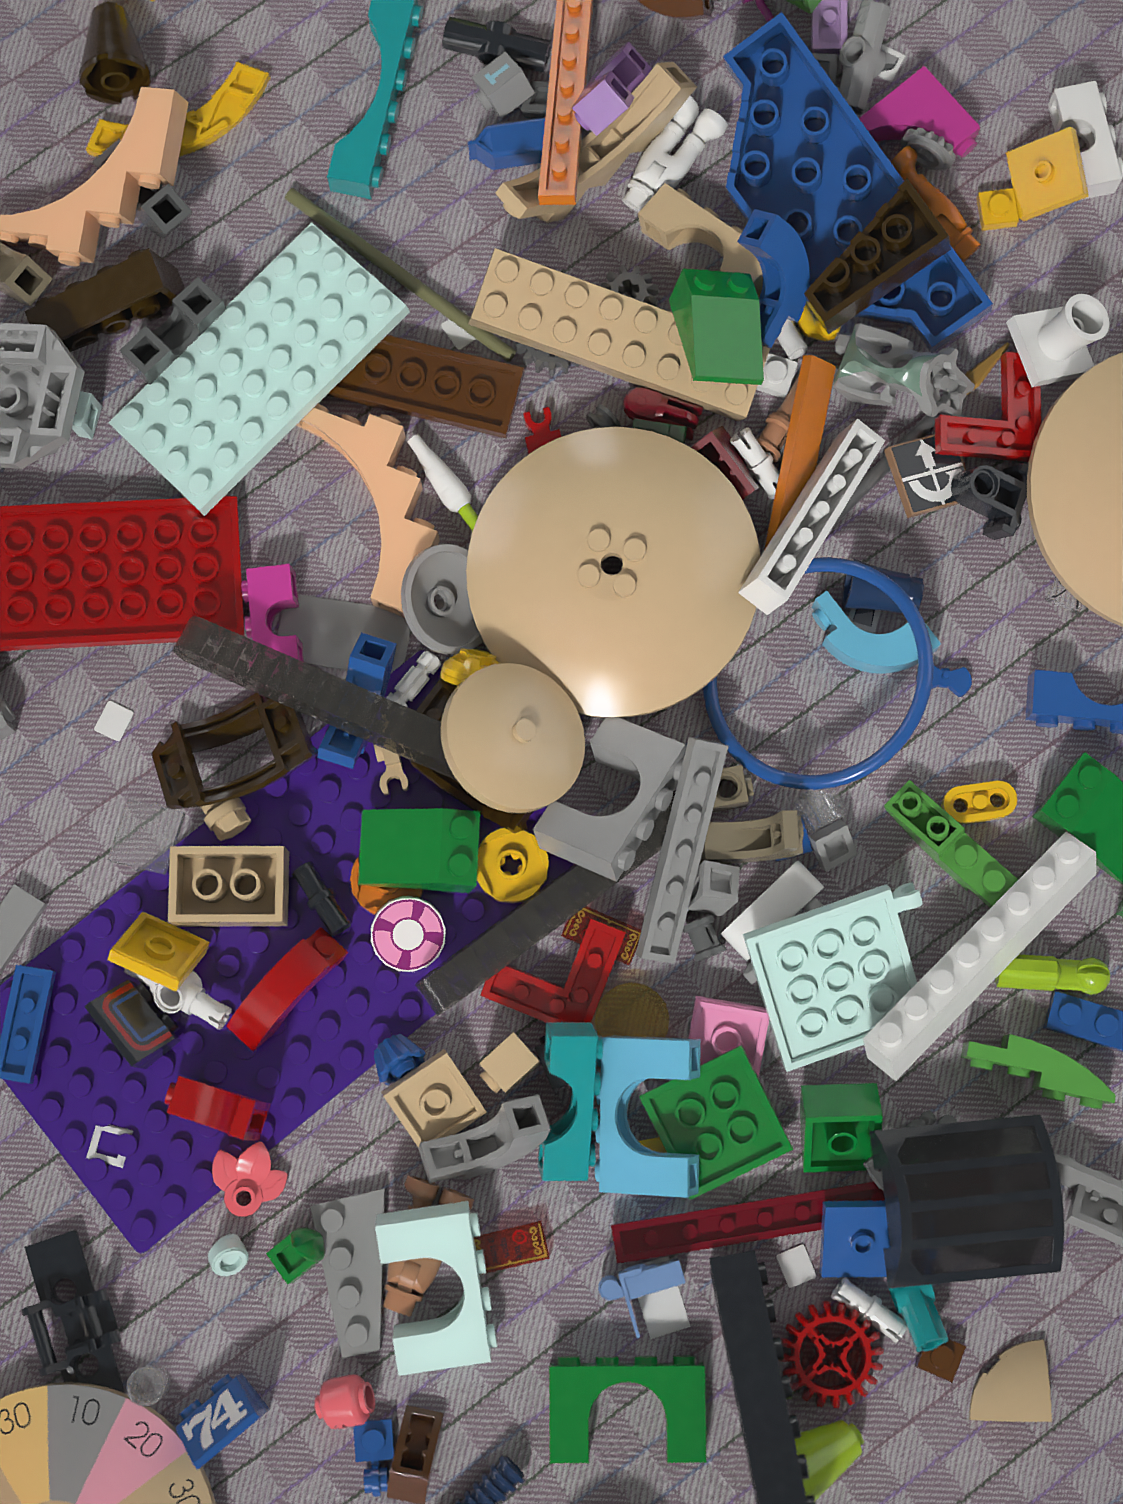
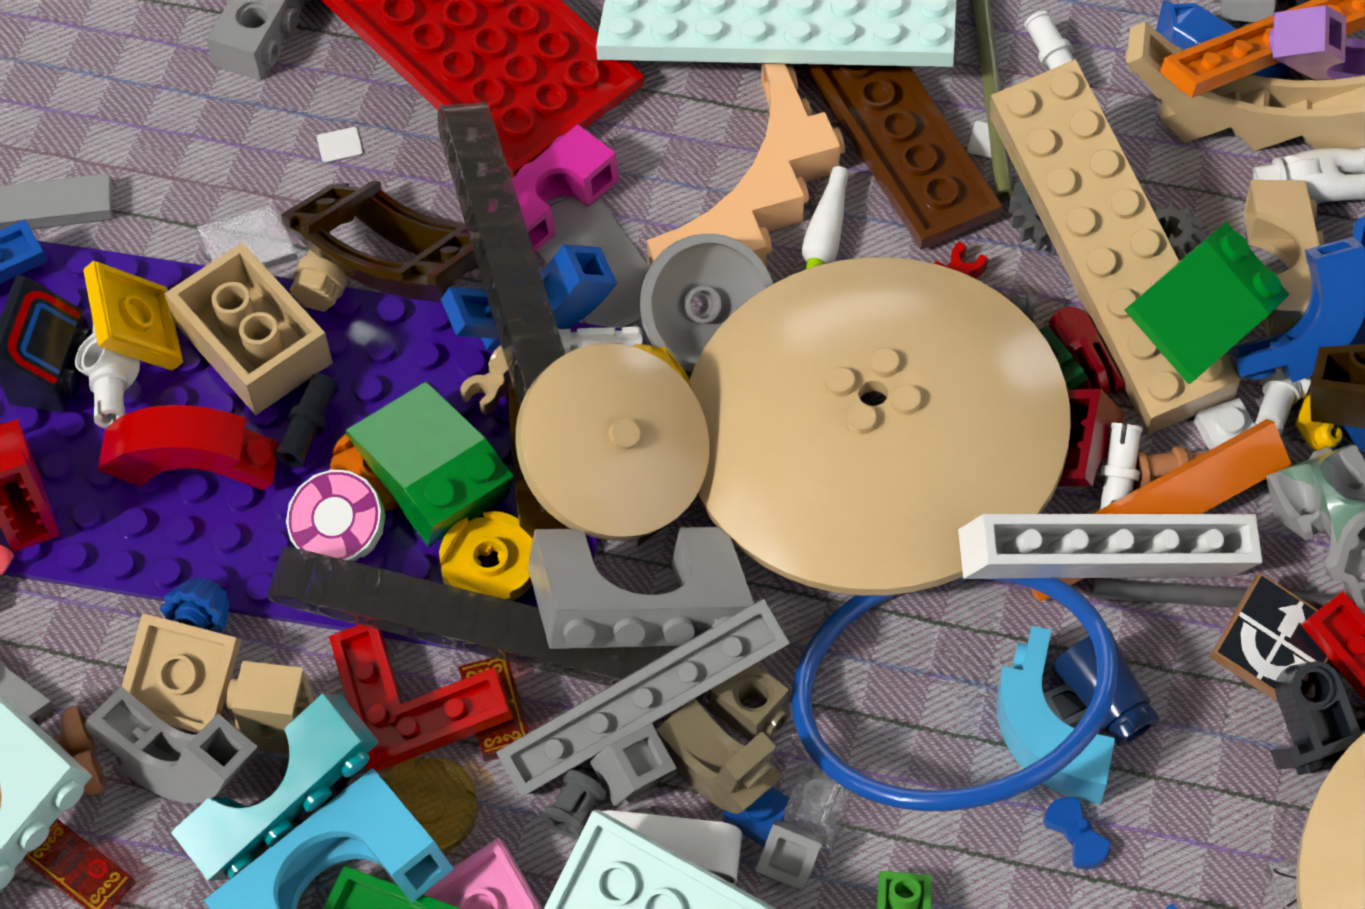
camera: 50 degrees right, 20 degrees down
none -> white pin [1024,11,1088,82]

